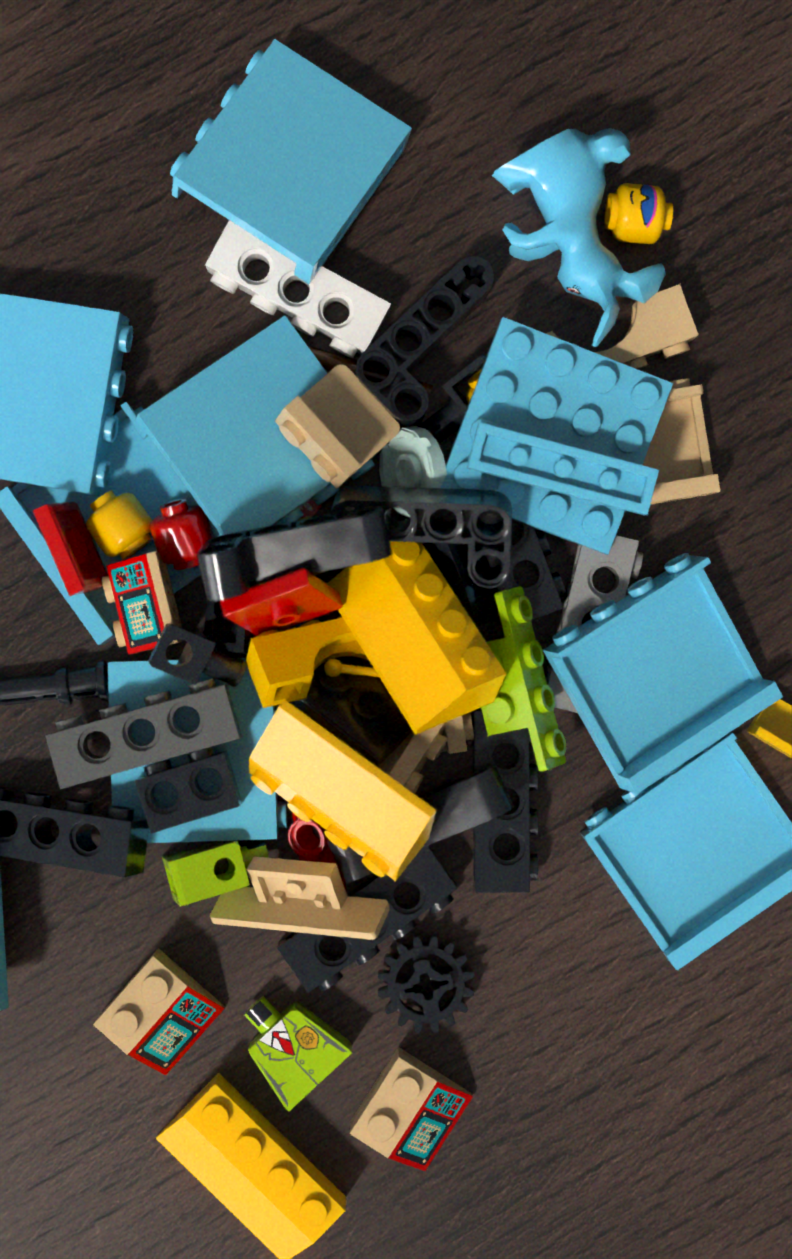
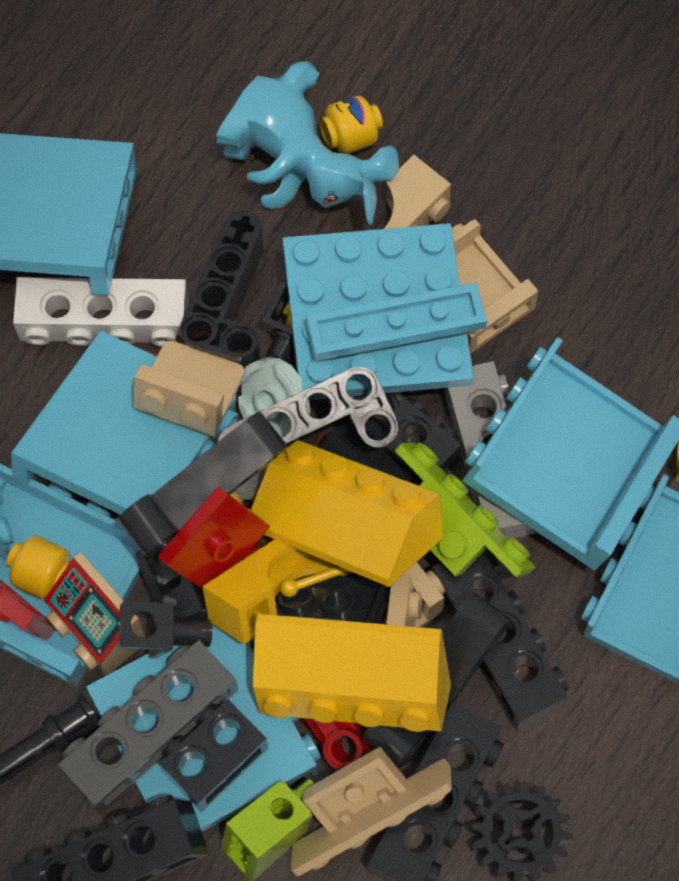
camera: 25 degrees left, 20 degrees down
red head [150,499,214,570] -> none

